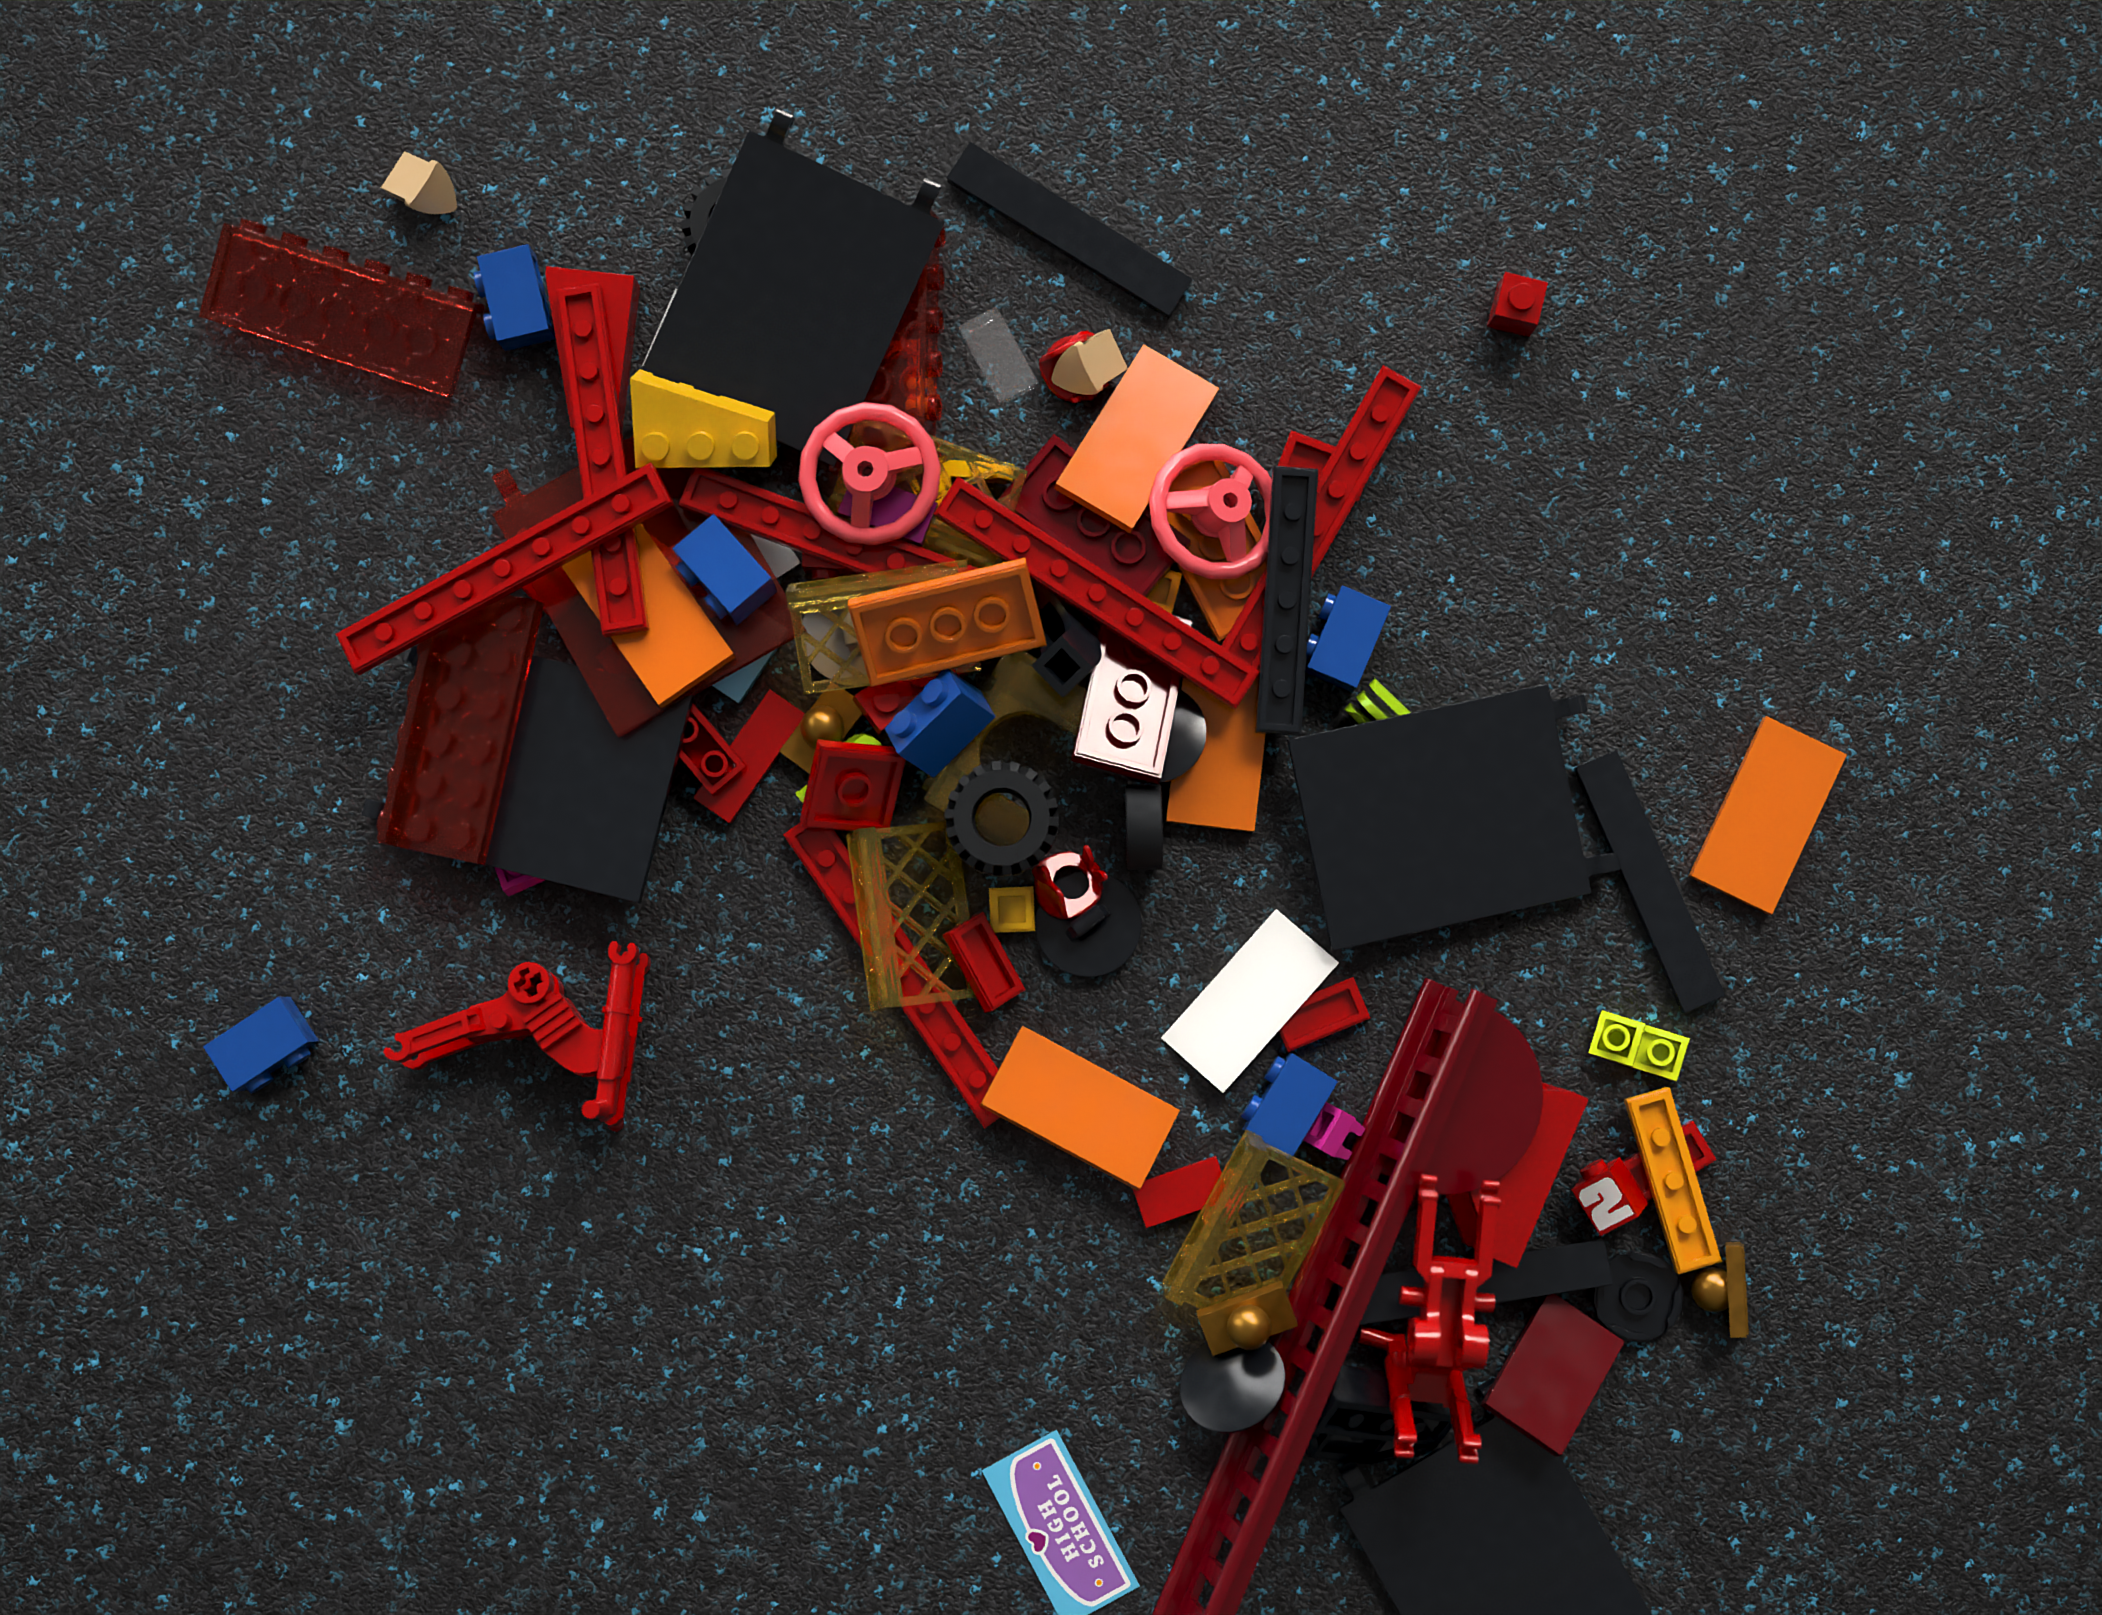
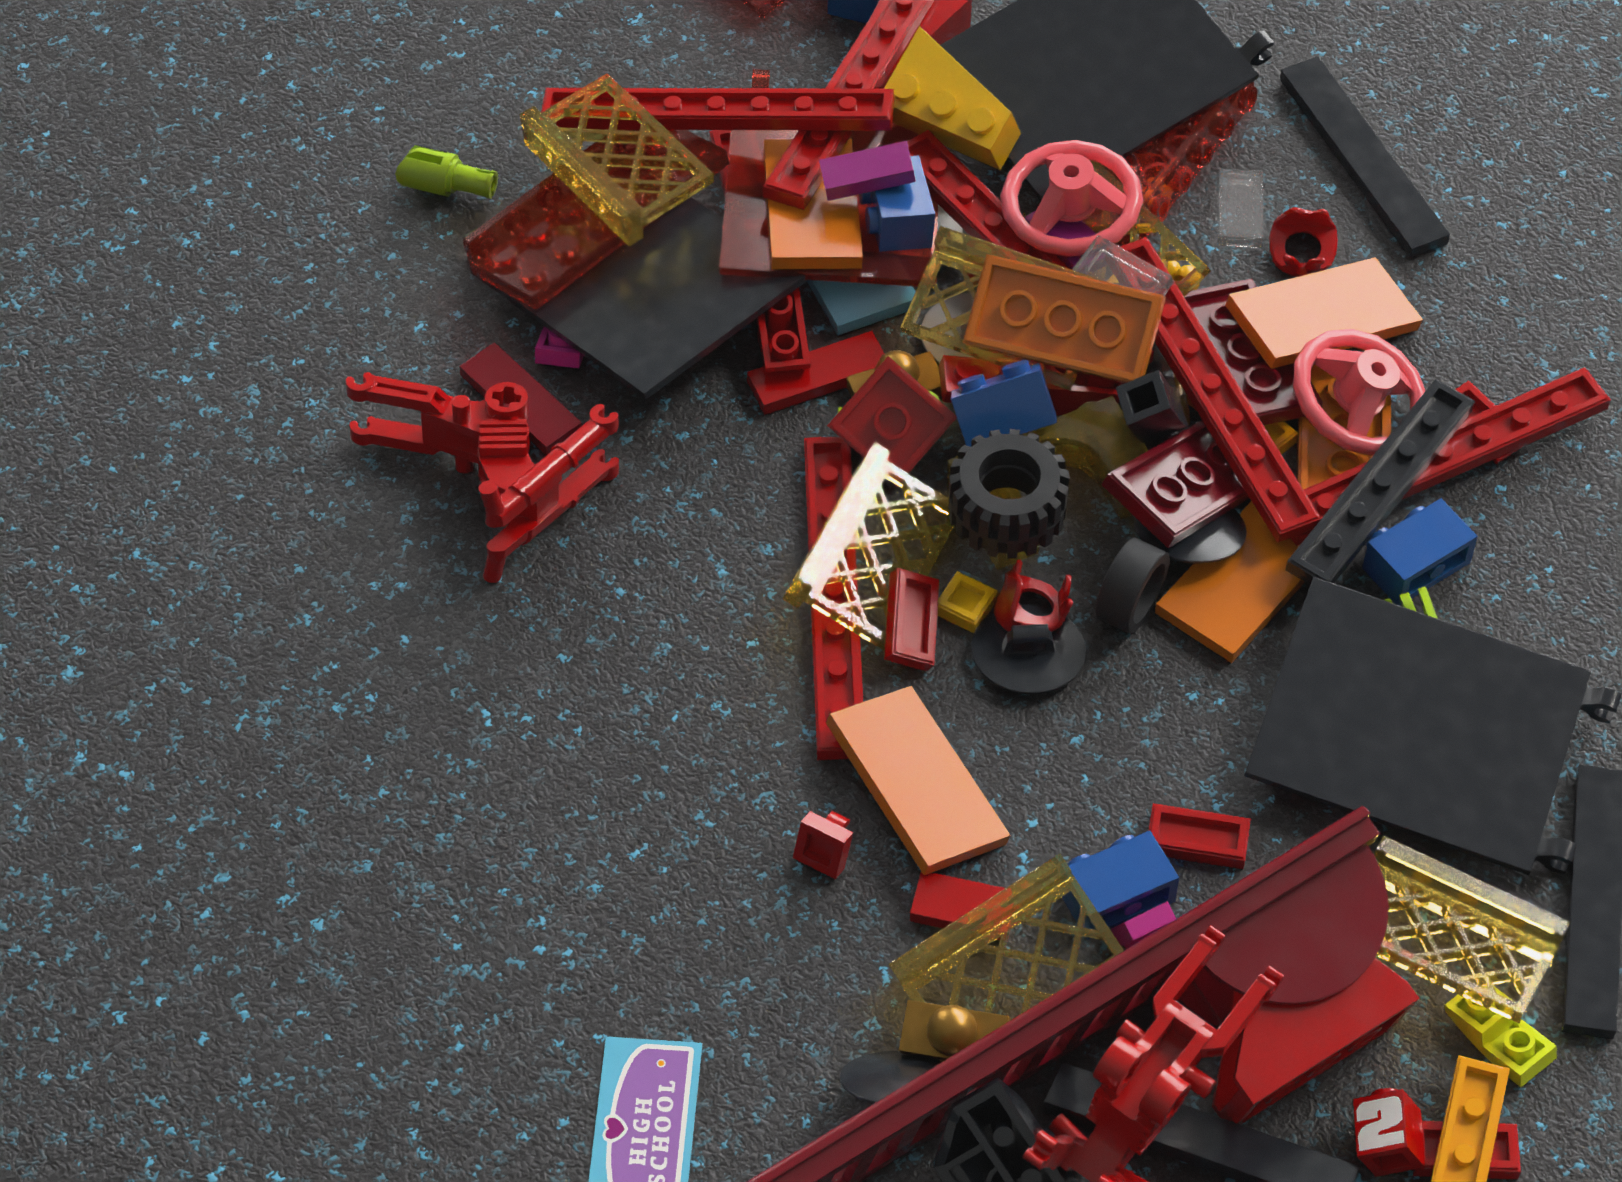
camera: 30 degrees right, 30 degrees down
blue brick [203,997,319,1094] -> none
tan tile [1051,329,1128,395] -> none
white sticker [1161,909,1339,1093] -> none
none -> lime arm [395,145,498,199]
none -> dark red tile [459,342,582,455]
none -> clear yellow fence [519,73,714,246]
none -> red tile [793,811,853,879]
none -> magenta tile [819,141,916,201]
none -> clear tile [1072,235,1174,296]
none -> clear yellow fence [1374,836,1570,1024]

